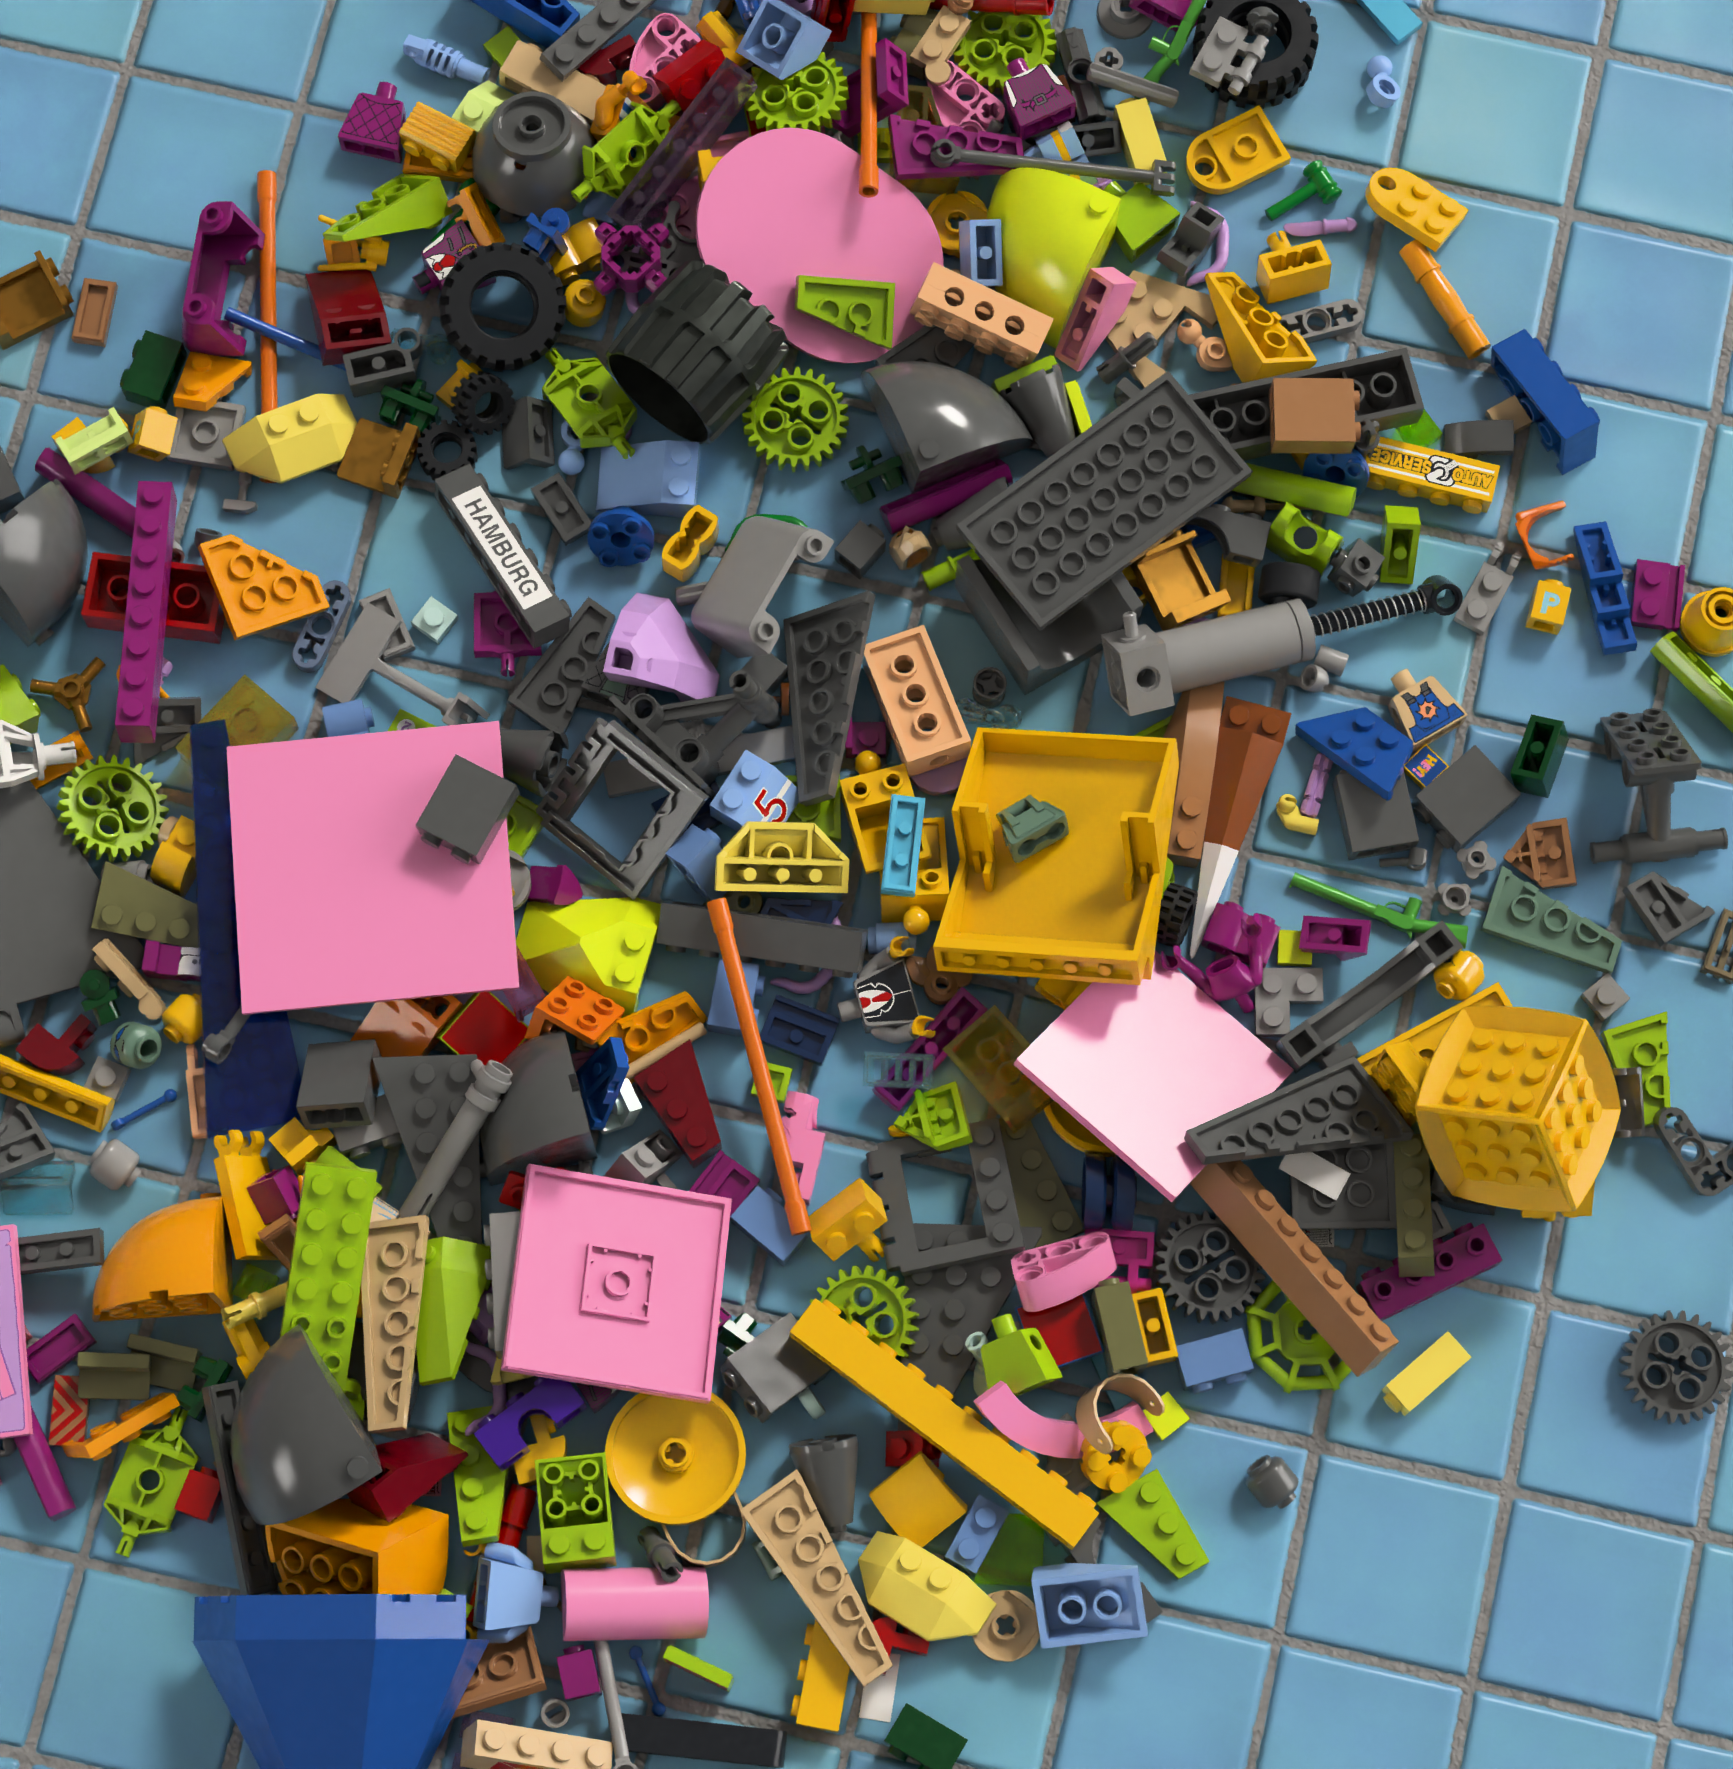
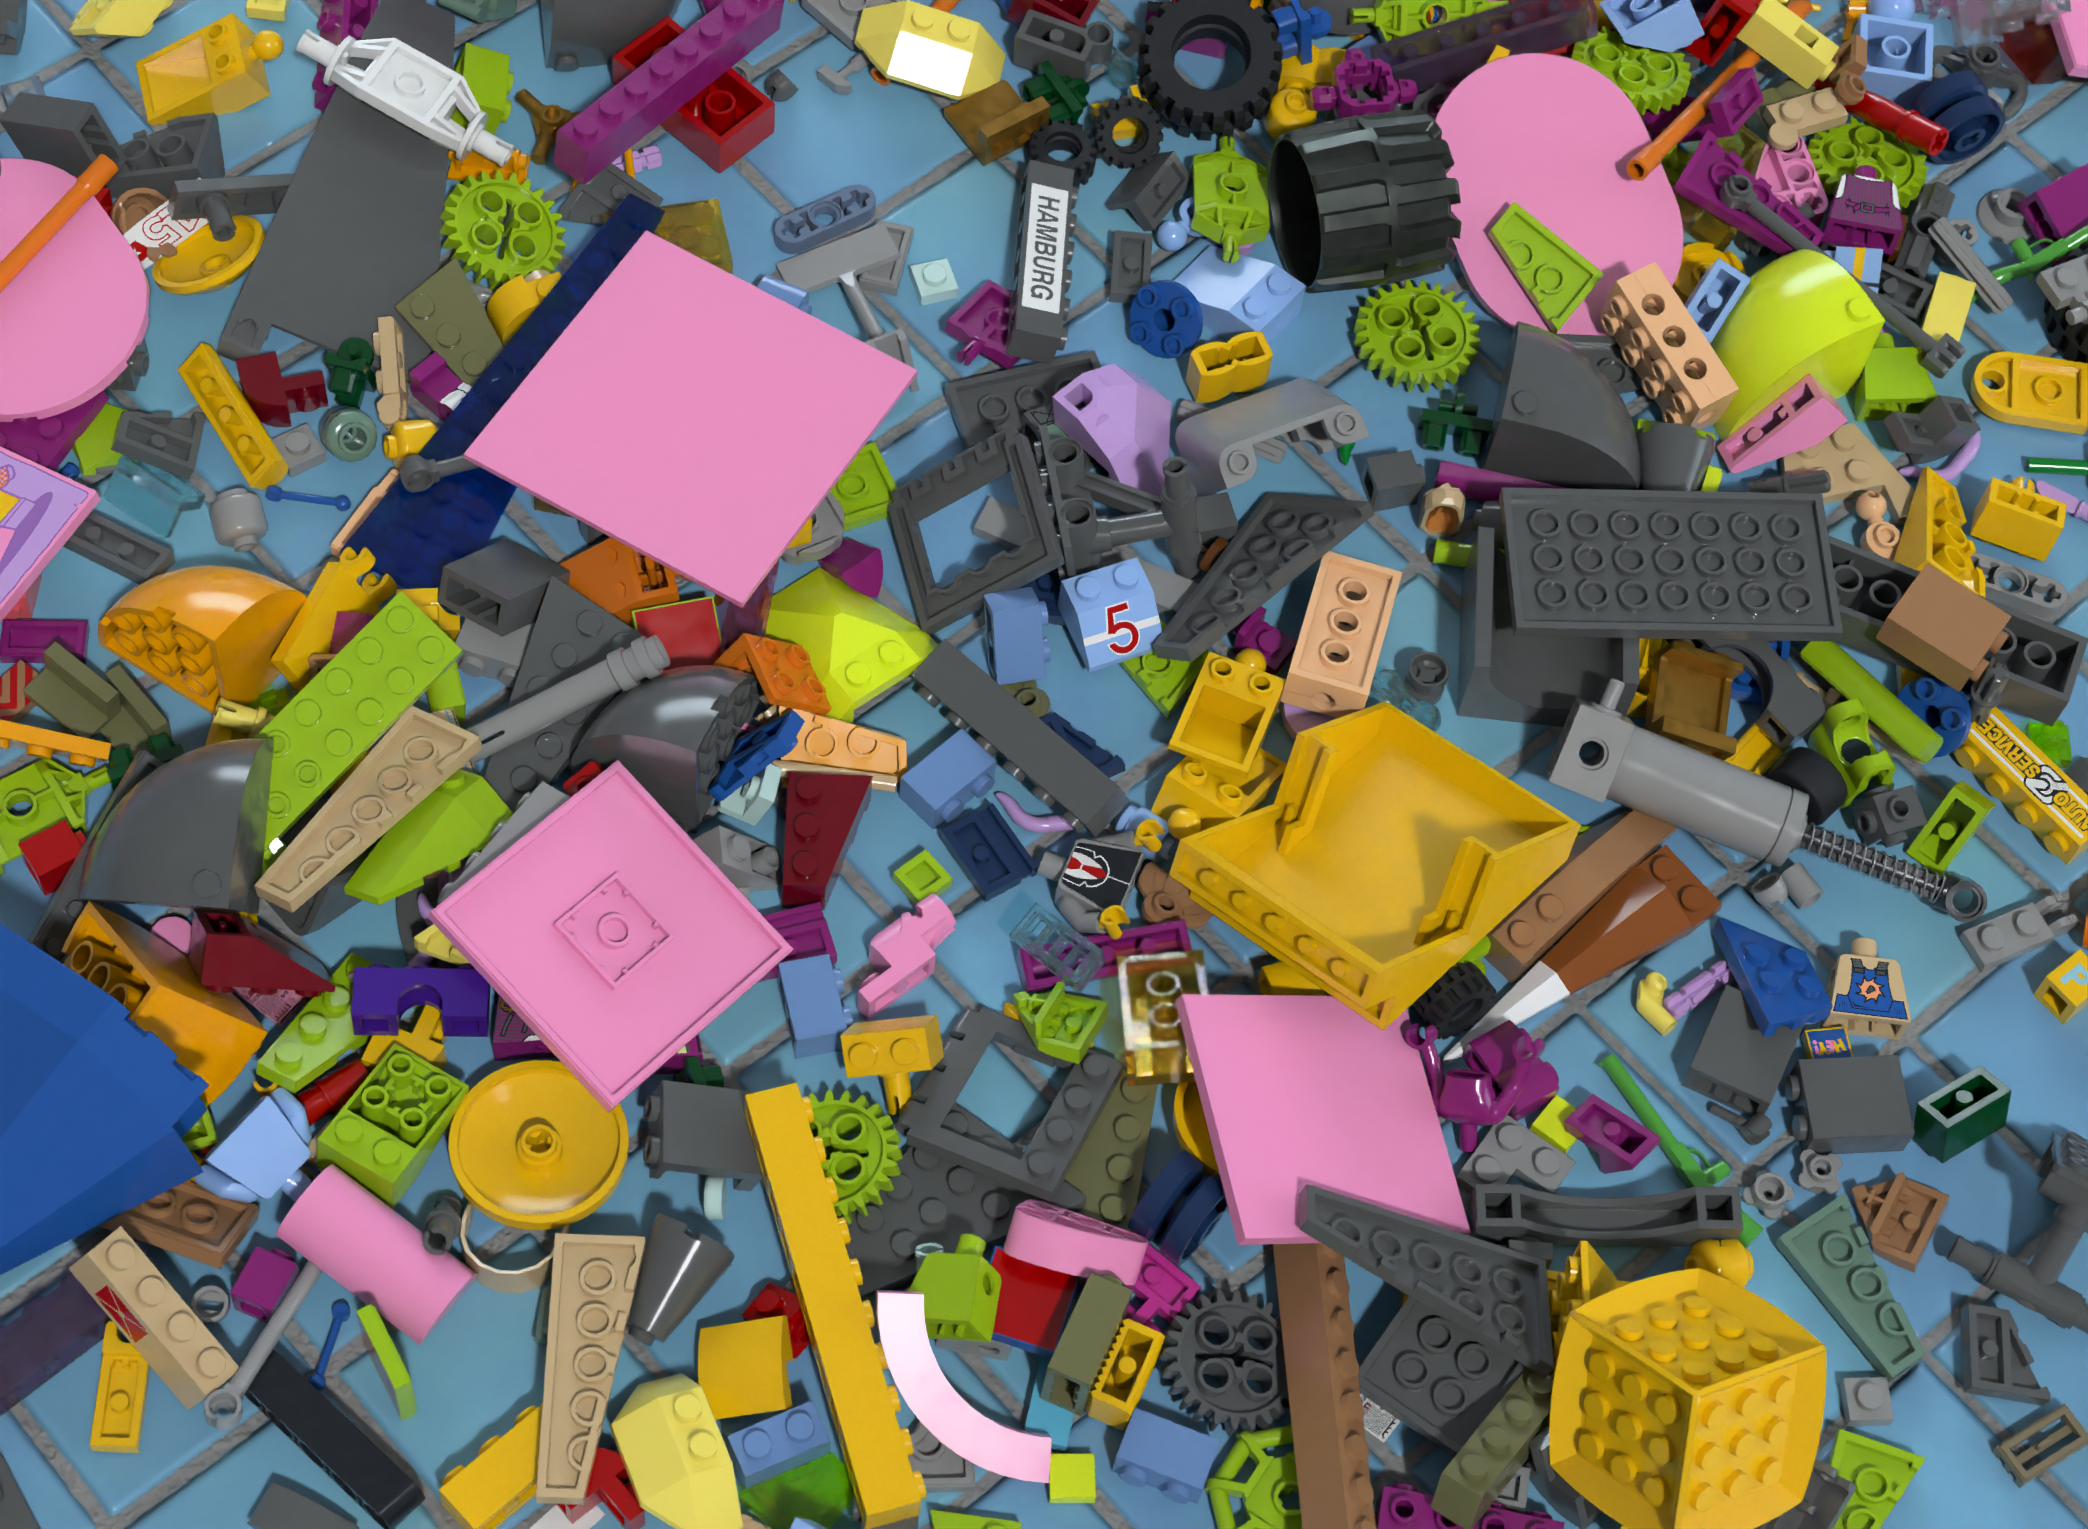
camera: 30 degrees right, 15 degrees down
light orange plate [197,534,330,641] -> none
dark grey brick [415,754,520,864] -> none
dark grey cone [500,729,569,797] -> none
orange piece [706,898,812,1236] -> none
light yellow wedge [714,821,850,893] -> none
medium azure tile [880,794,926,898] -> none
sand green piece [996,795,1069,863] -> none
tan piece [1075,1373,1165,1454] -> none
yellow plate [1080,1420,1152,1493] -> none
white sticker [1278,1152,1350,1200] -> none

